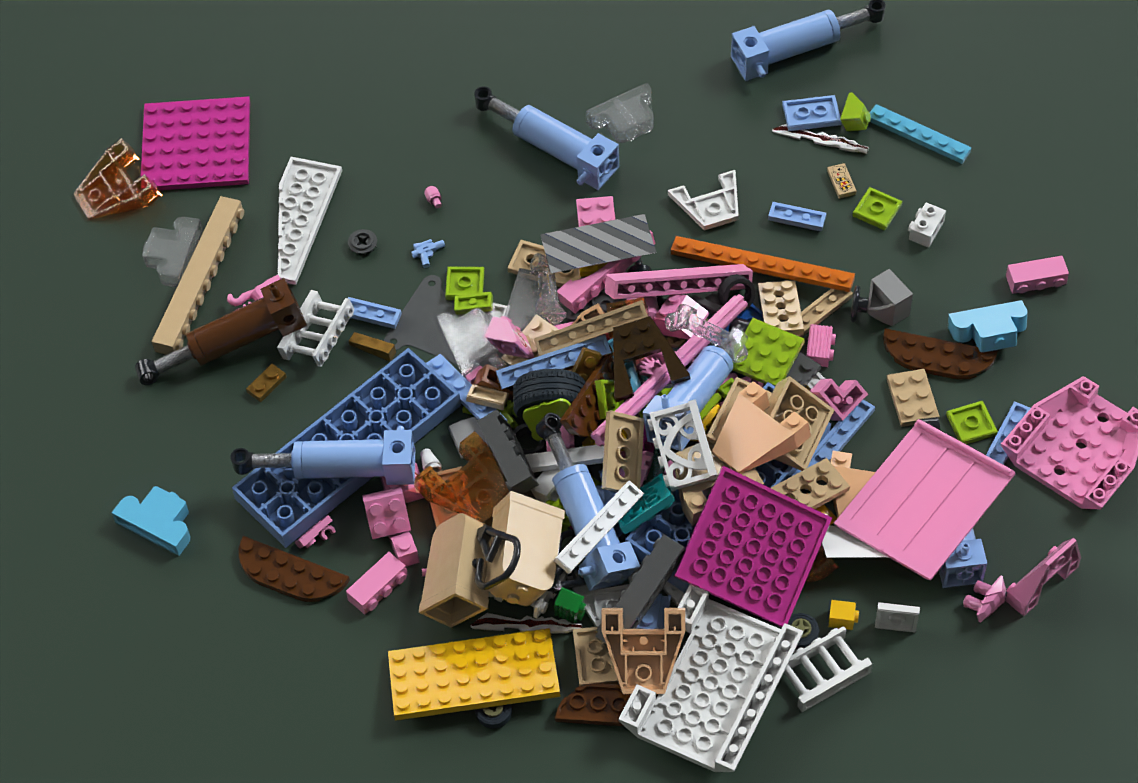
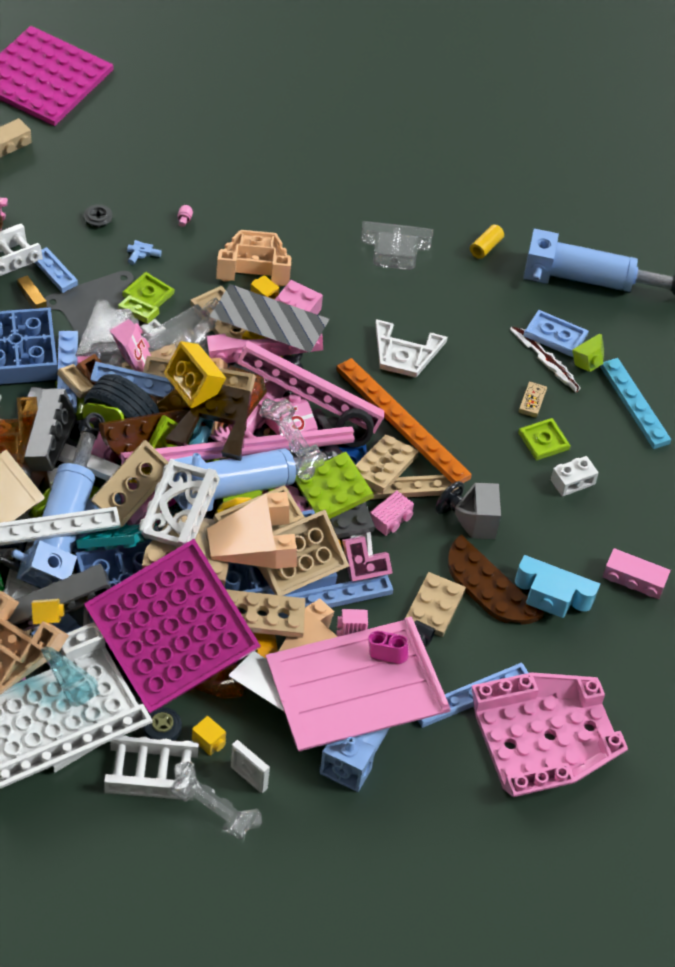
camera: 25 degrees right, 5 degrees down
white wing [278,157,342,285] -> none
light blue piece [474,86,620,190] -> none
light blue plate [768,202,826,231] -> none
lime tile [946,401,998,444] -> none
bright pink connector [963,576,1006,623] -> none
bright pink wedge [1005,538,1081,617] -> none
none -> yellow brick [31,599,64,624]
none -> clear light blue slope [41,647,100,707]
none -> yellow slope [163,341,226,408]
none -> clear plate [170,761,262,839]
none -> light nougat wedge [216,230,292,287]
none -> yellow brick [250,275,279,300]
none -> bright pink brick [336,609,368,637]
none -> dark pink beam [368,631,409,664]
none -> yellow brick [470,224,504,259]

